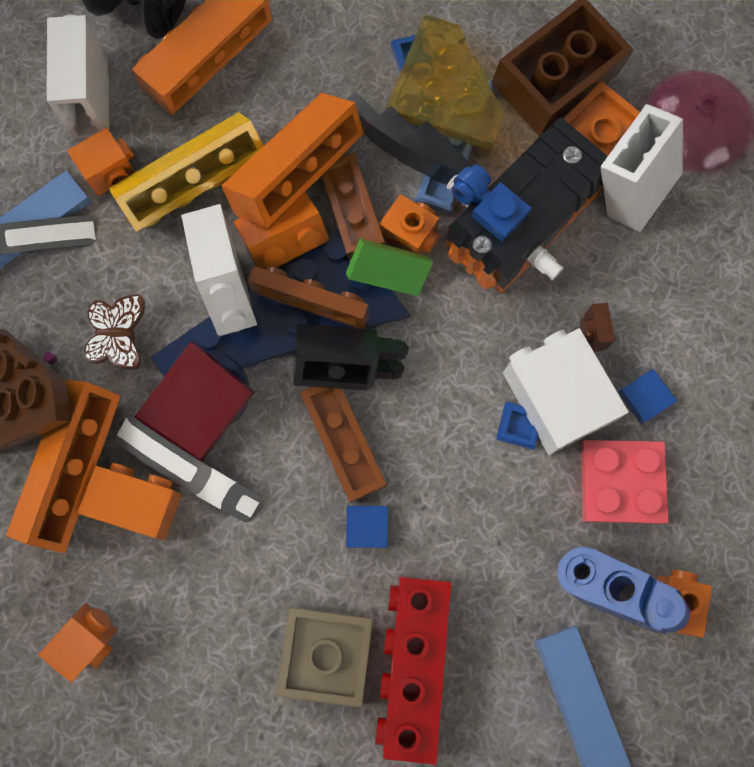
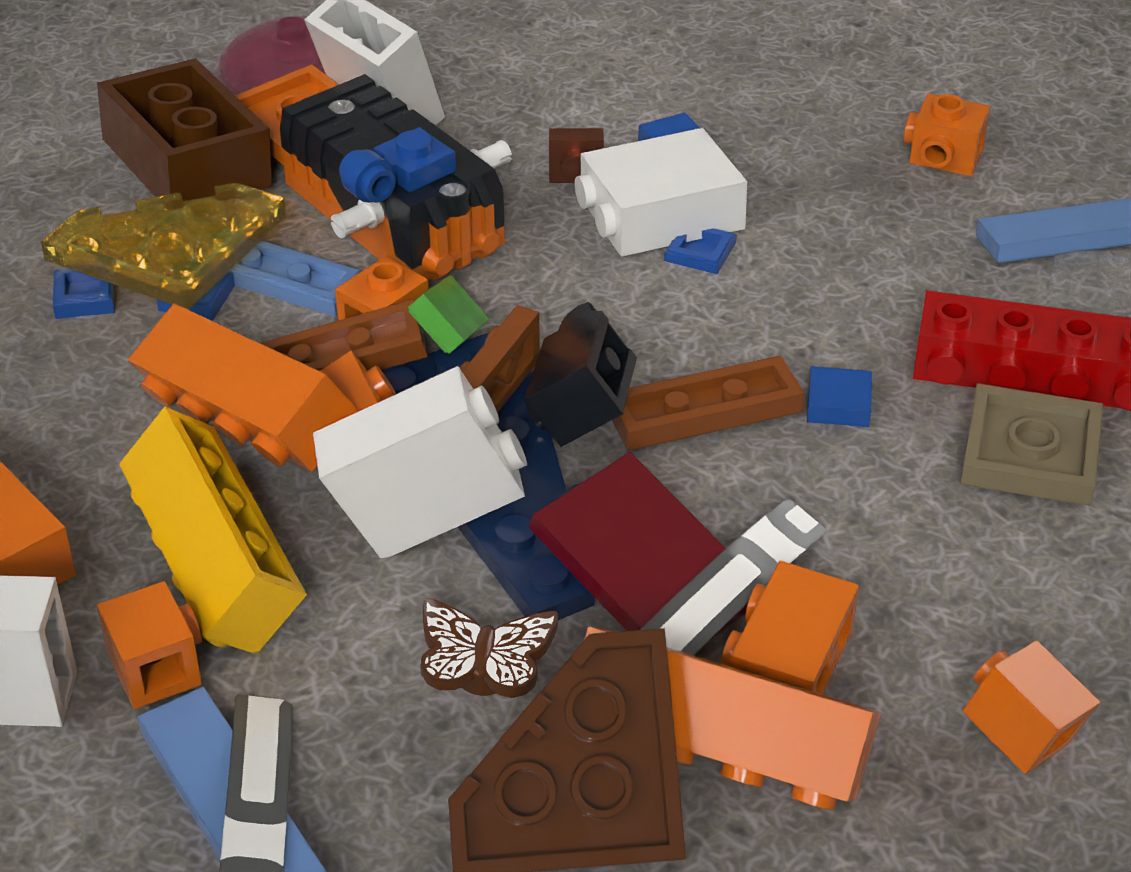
camera: 85 degrees left, 35 degrees down
black slope [346,92,473,185] -> none
piece [557,546,690,635] -> none
coral plate [581,440,669,524] -> none

